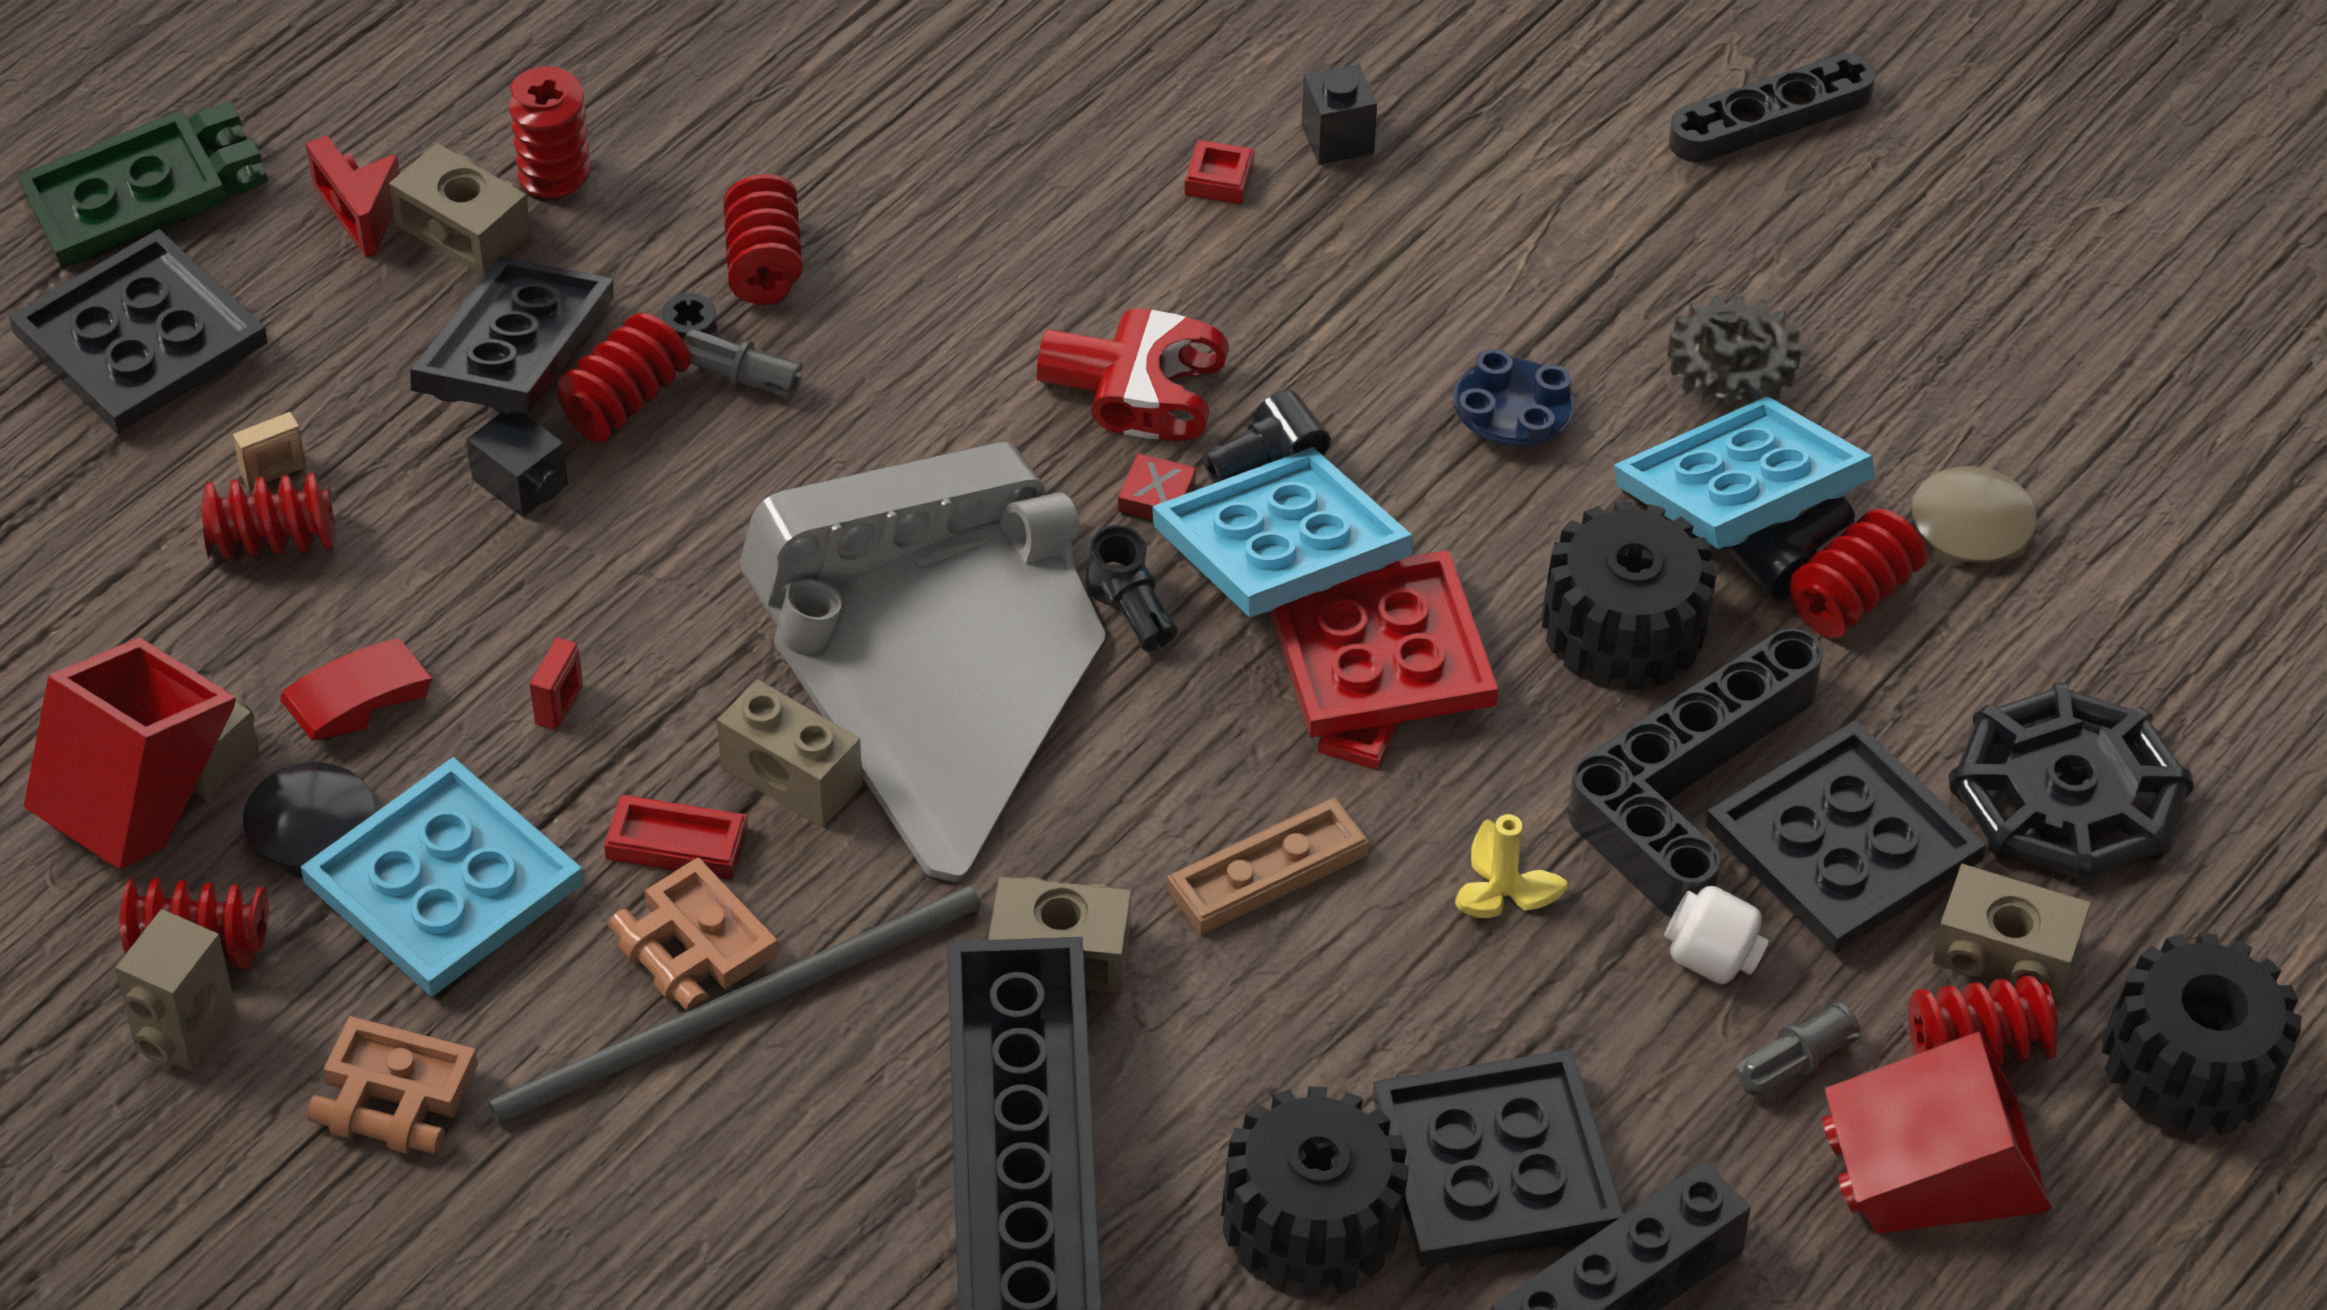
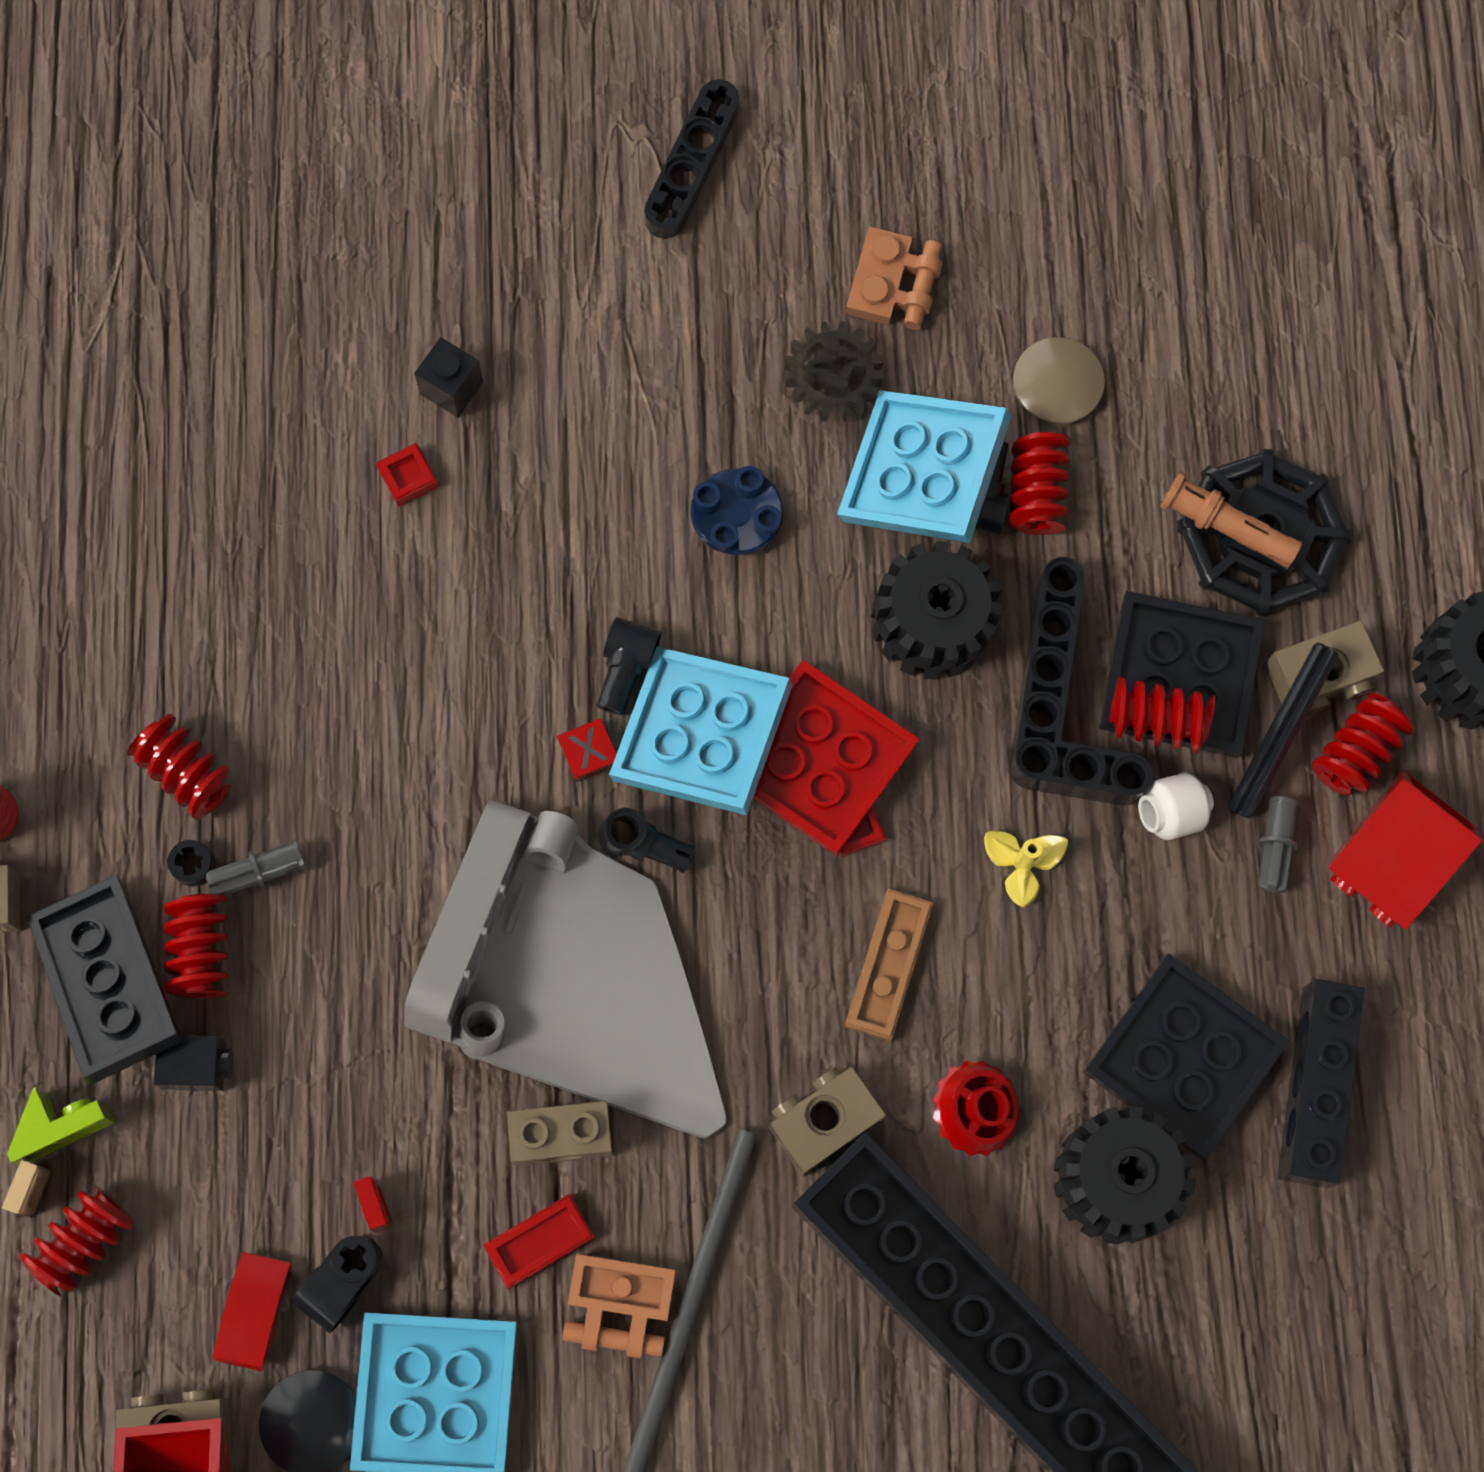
camera: 45 degrees left, 25 degrees up
red connector [1036,308,1229,441] -> none
none -> lime slope [7,1087,115,1165]
none -> black piece [291,1236,383,1334]
none -> nougat plate [845,226,943,330]
none -> red piece [932,1060,1019,1157]
none -> red piece [1109,676,1215,753]
none -> nougat pin [1160,471,1302,569]
none -> black axle [1229,643,1338,818]

